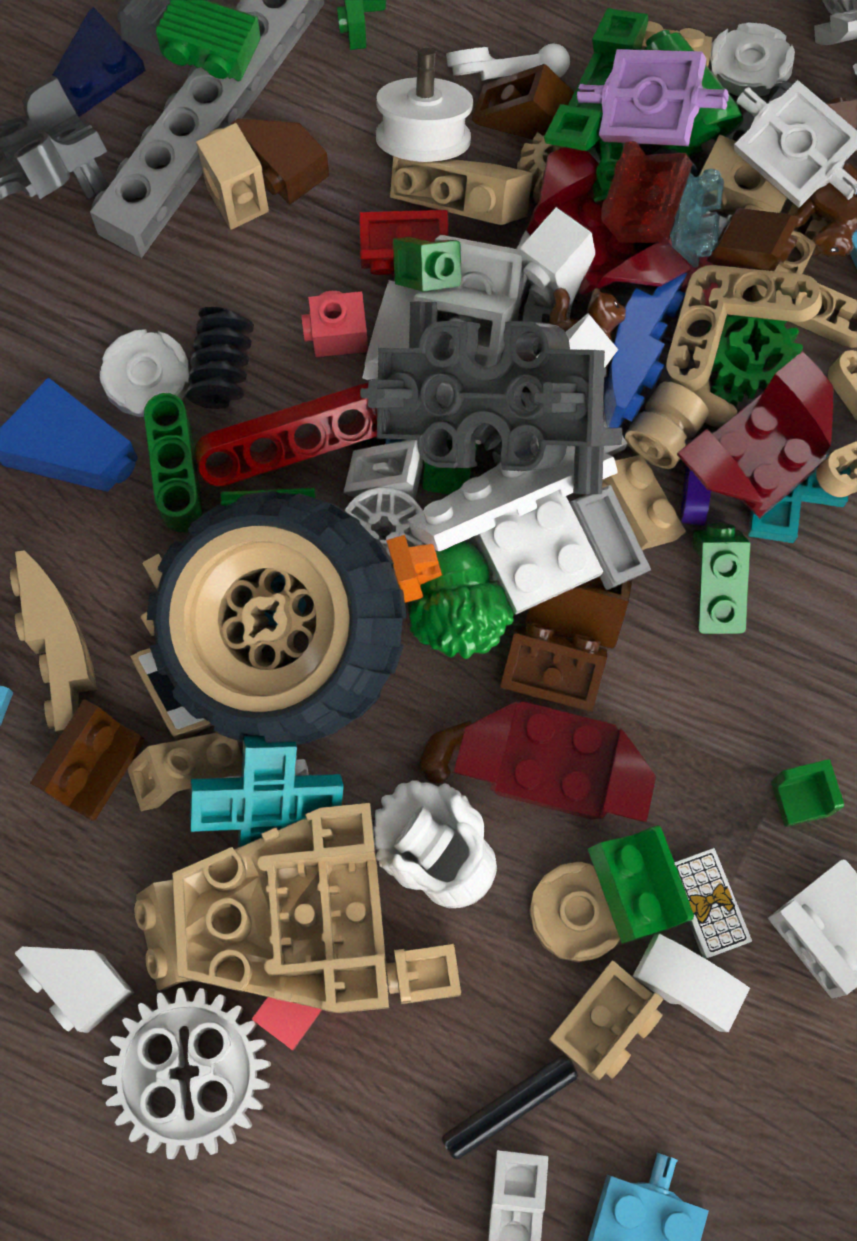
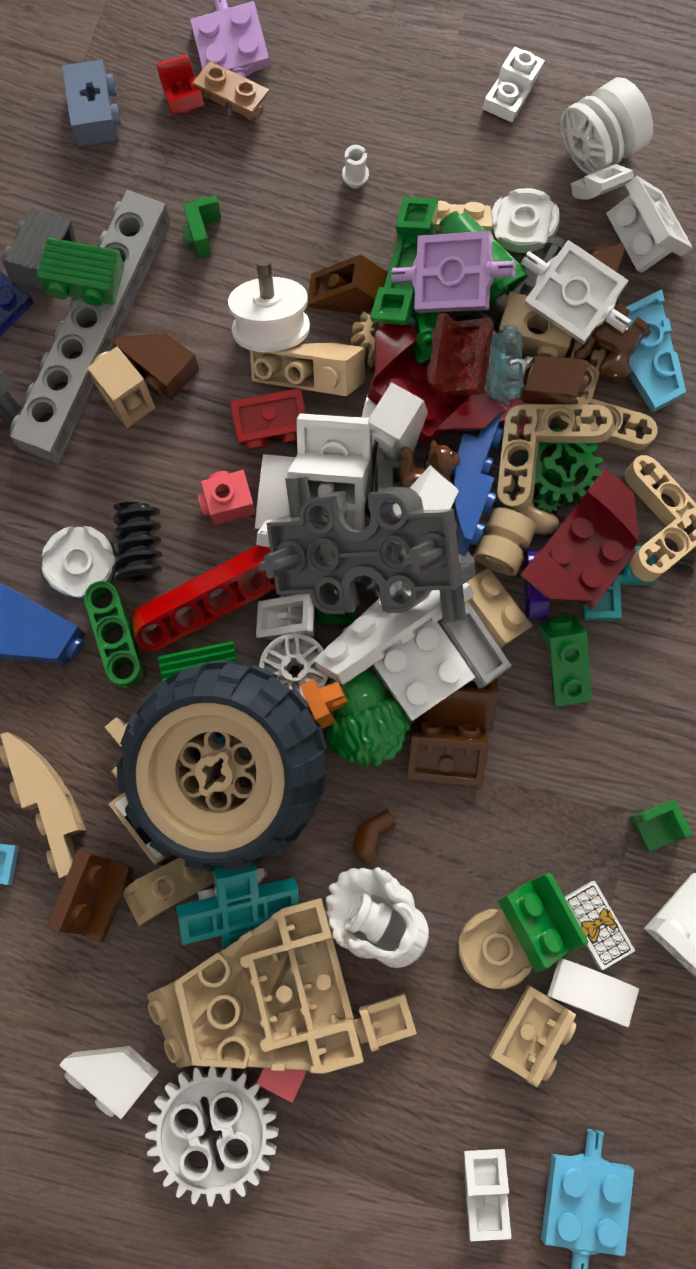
camera: 10 degrees left, 5 degrees up
green bracket [393,237,461,292] -> none
black axle [442,1055,578,1159] -> none
white piece [446,43,570,81] -> none
dark red piece [453,701,656,823] -> none

